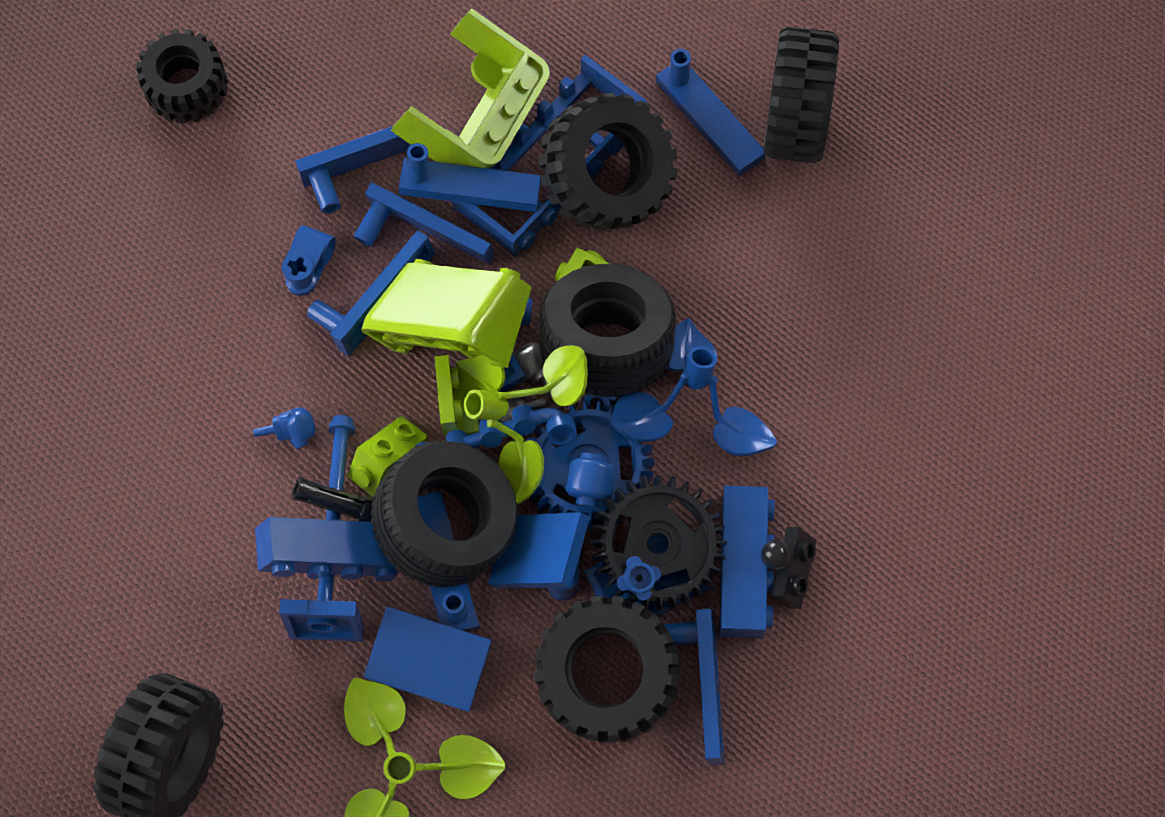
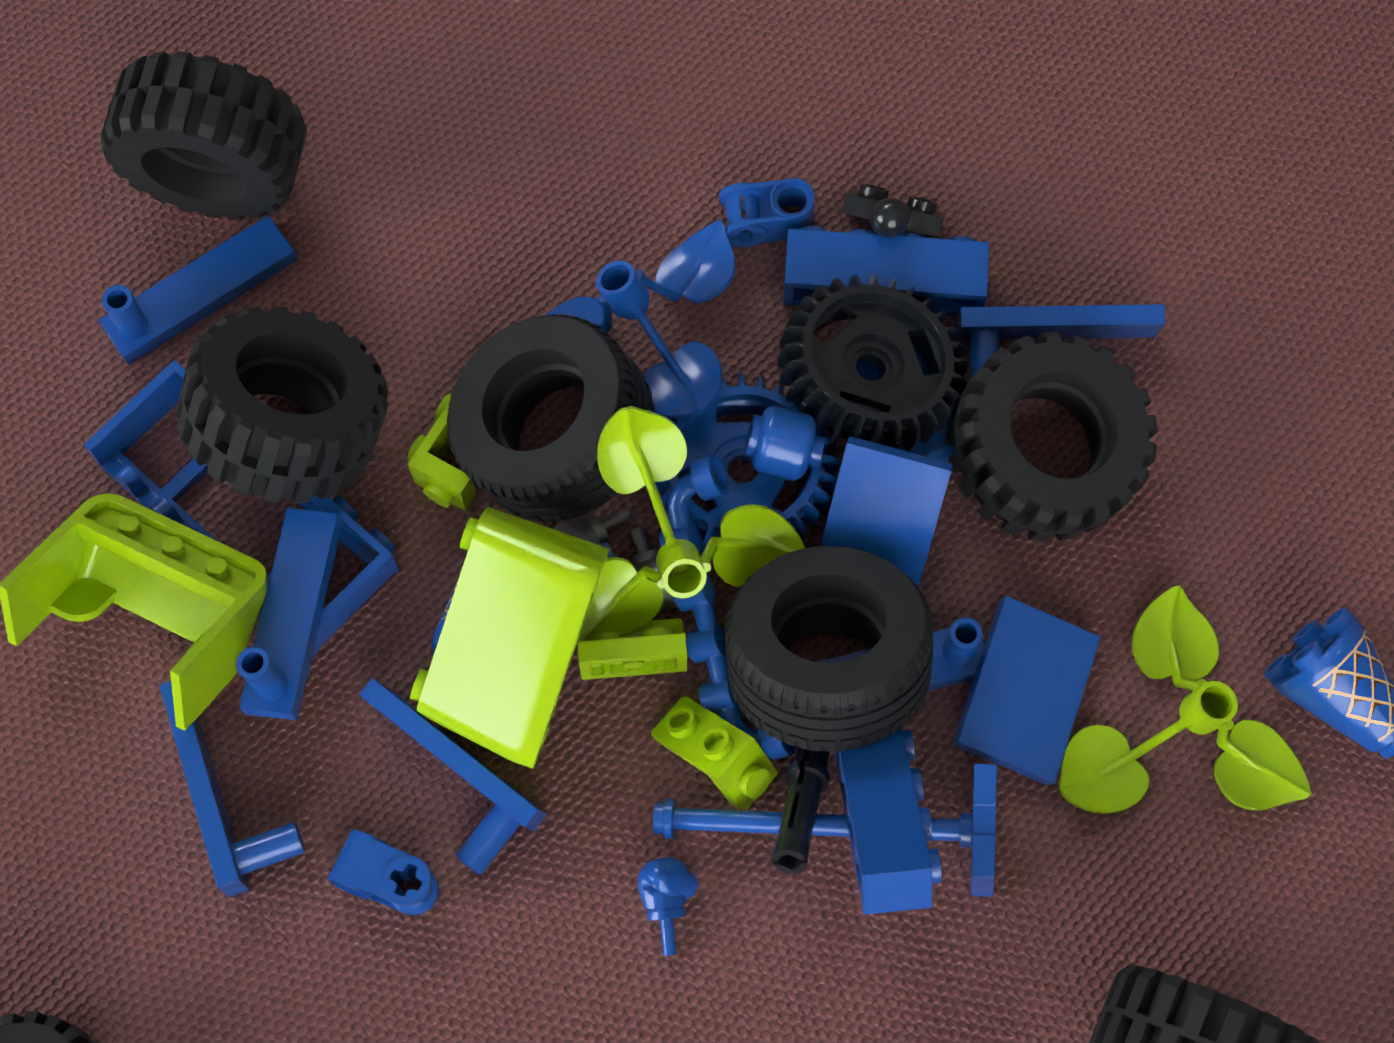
camera: 90 degrees left, 0 degrees up
blue piece [353,182,495,265] -> none
blue plate [617,556,661,601] -> none
none -> blue piece [719,178,815,247]

